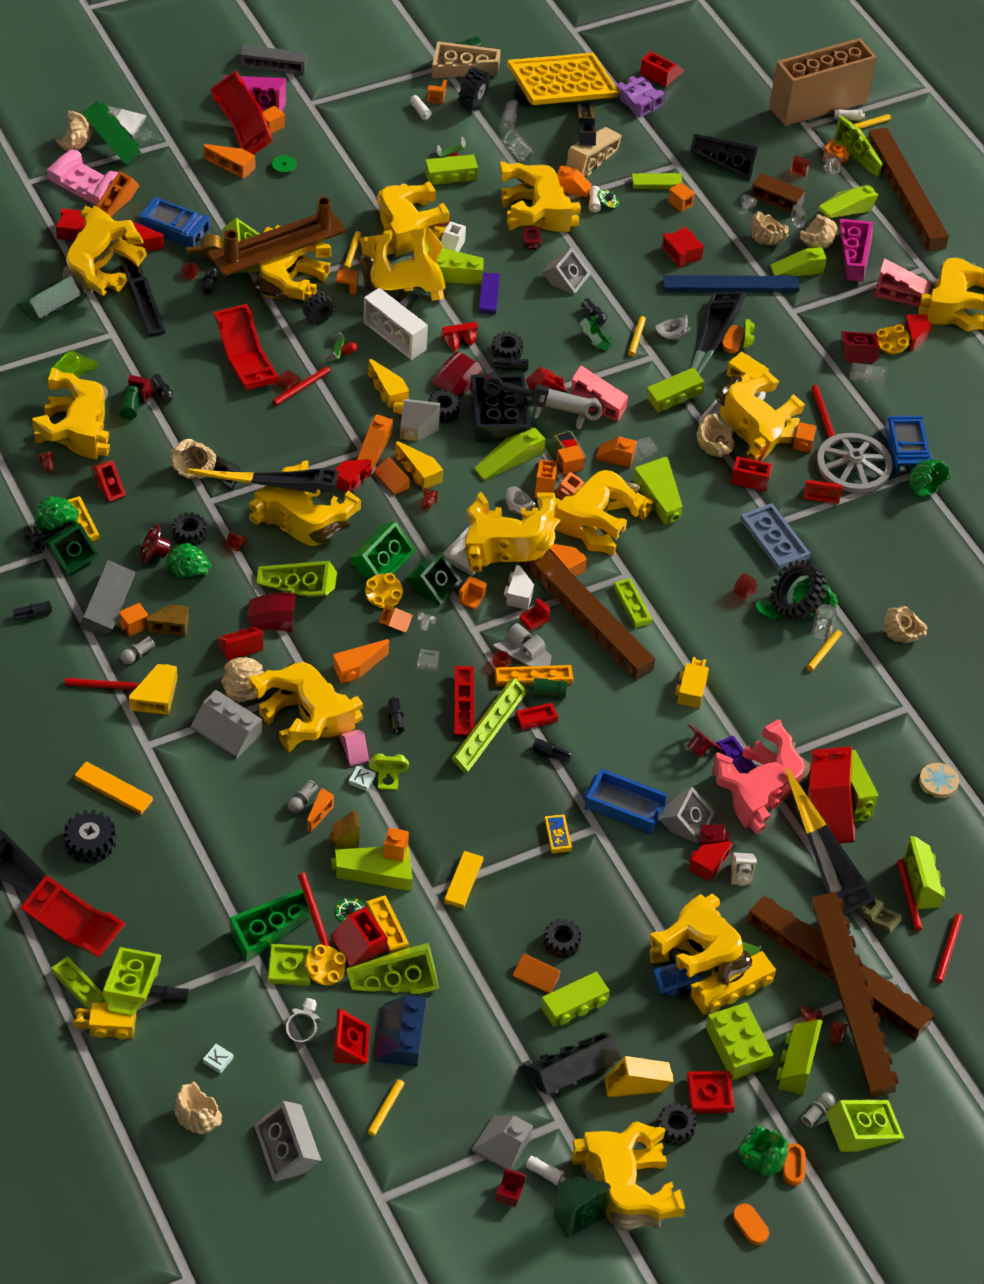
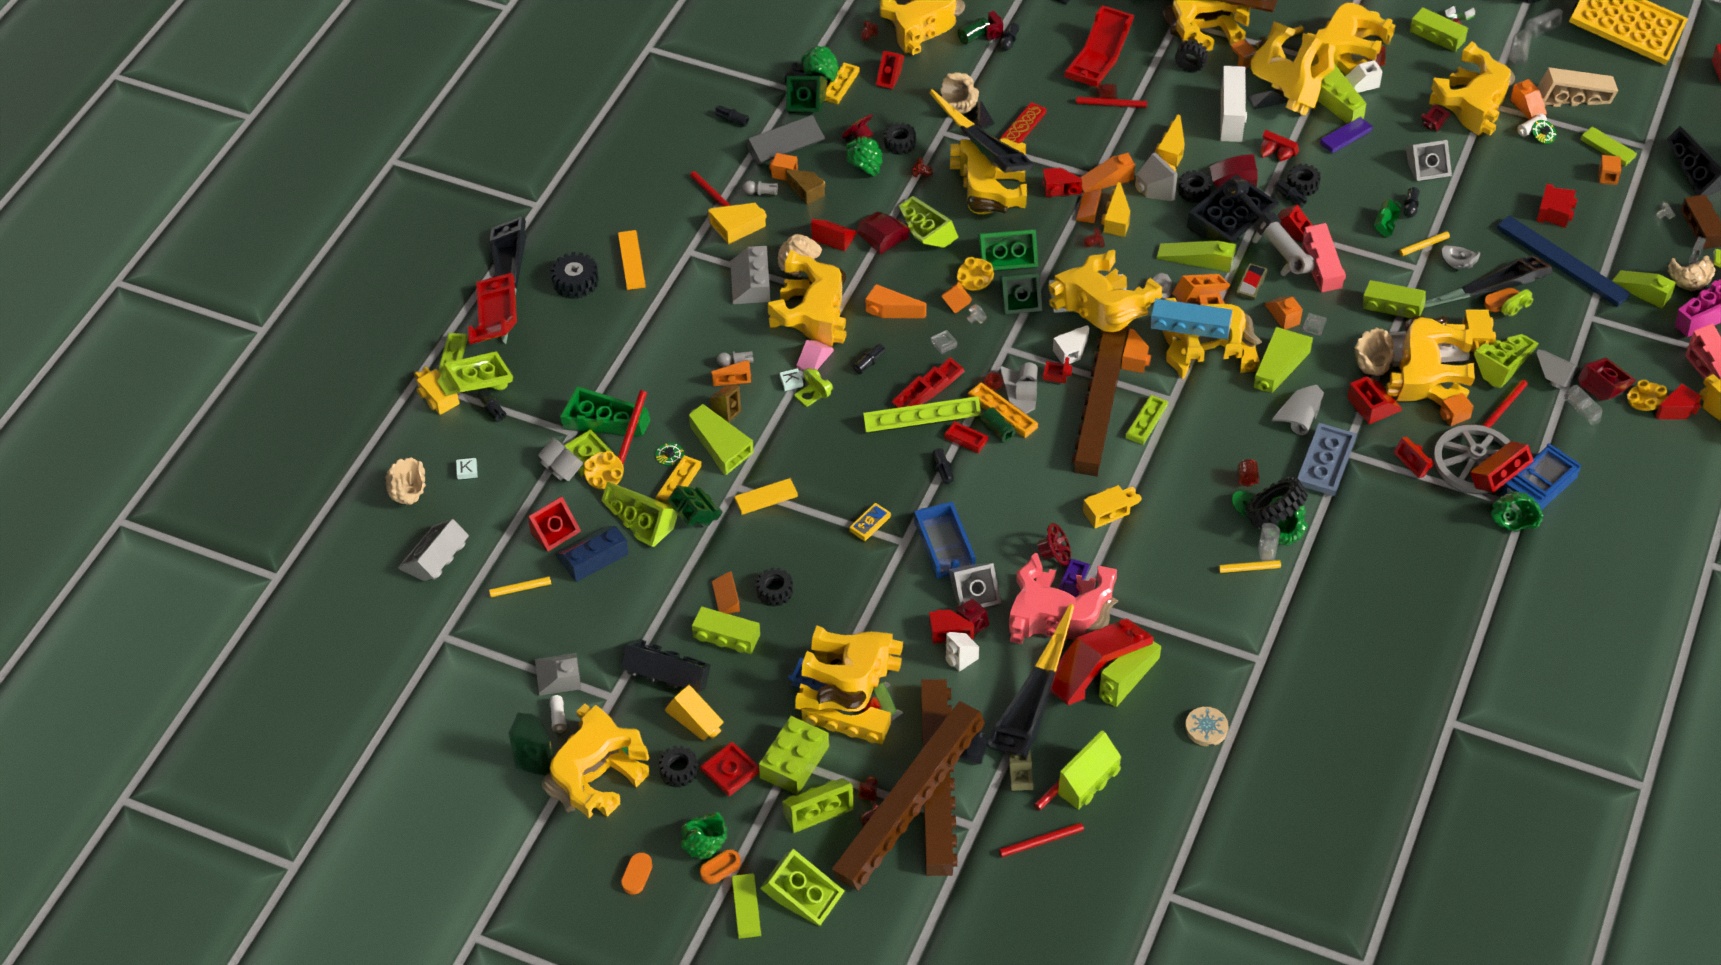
camera: 55 degrees right, 0 degrees up
white piece [286,998,321,1043] -> none
piece [324,332,357,362] -> none
red slope [330,907,388,968] -> none
orange brick [383,827,409,862] -> none
orange panel [458,576,487,610] -> none
dark red bracket [495,1168,526,1207] -> none
orange panel [557,445,585,475] -> none
black slope [576,102,596,146] -> none
medium lavender hips [616,76,665,118] -> none
tan hair [750,211,789,246] -> none
light grey pin [801,1093,835,1127] -> none
tan hair [884,606,928,644] -> none
none -> light grey brick [538,437,584,481]
none -> dark green hips [667,485,723,526]
none -> lime tile [732,873,761,939]
none -> red tile [999,102,1047,143]
none -> dark azure brick [1151,299,1232,340]
none -> light grey panel [1272,385,1324,435]
none -> red brick [1470,441,1534,492]
none -> lime wedge [1474,334,1539,388]
none -> light grey slope [1537,349,1580,389]

